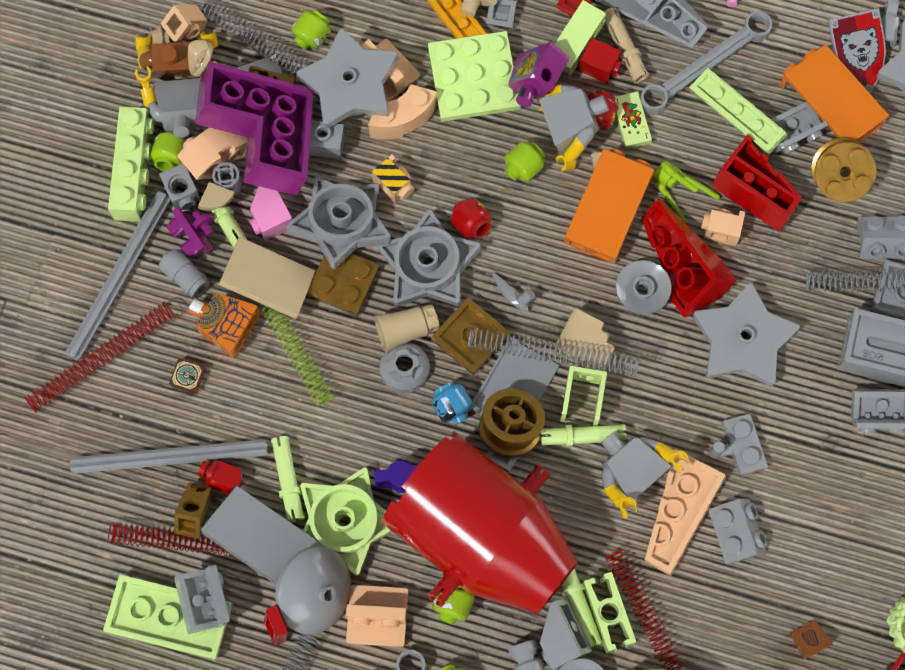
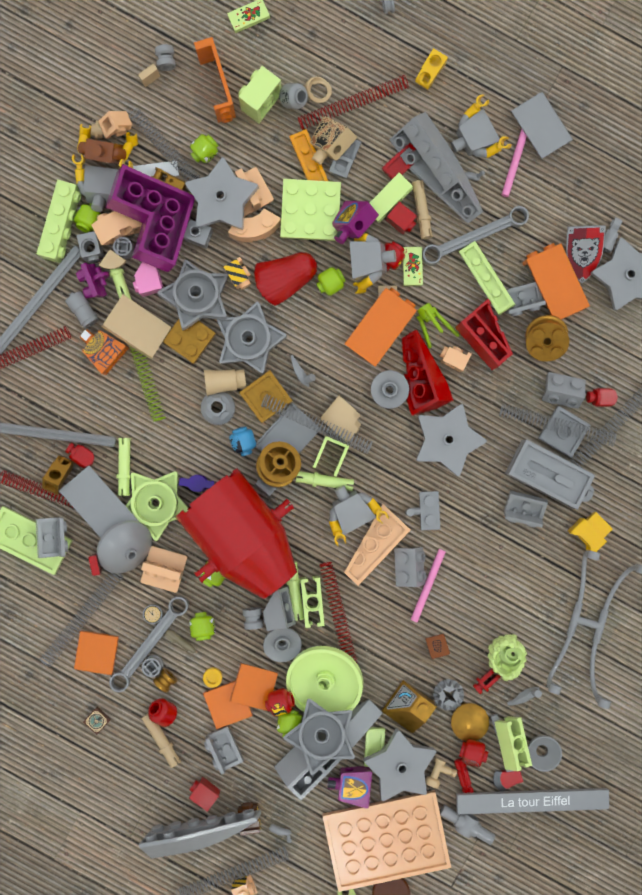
camera: 10 degrees right, 15 degrees up
tile [169,358,206,394] -> none
tan piece [188,39,213,77] -> none
red head [451,198,491,239] -> none
none -> red hair [254,252,318,306]
none -> bright pink bar [411,549,446,623]

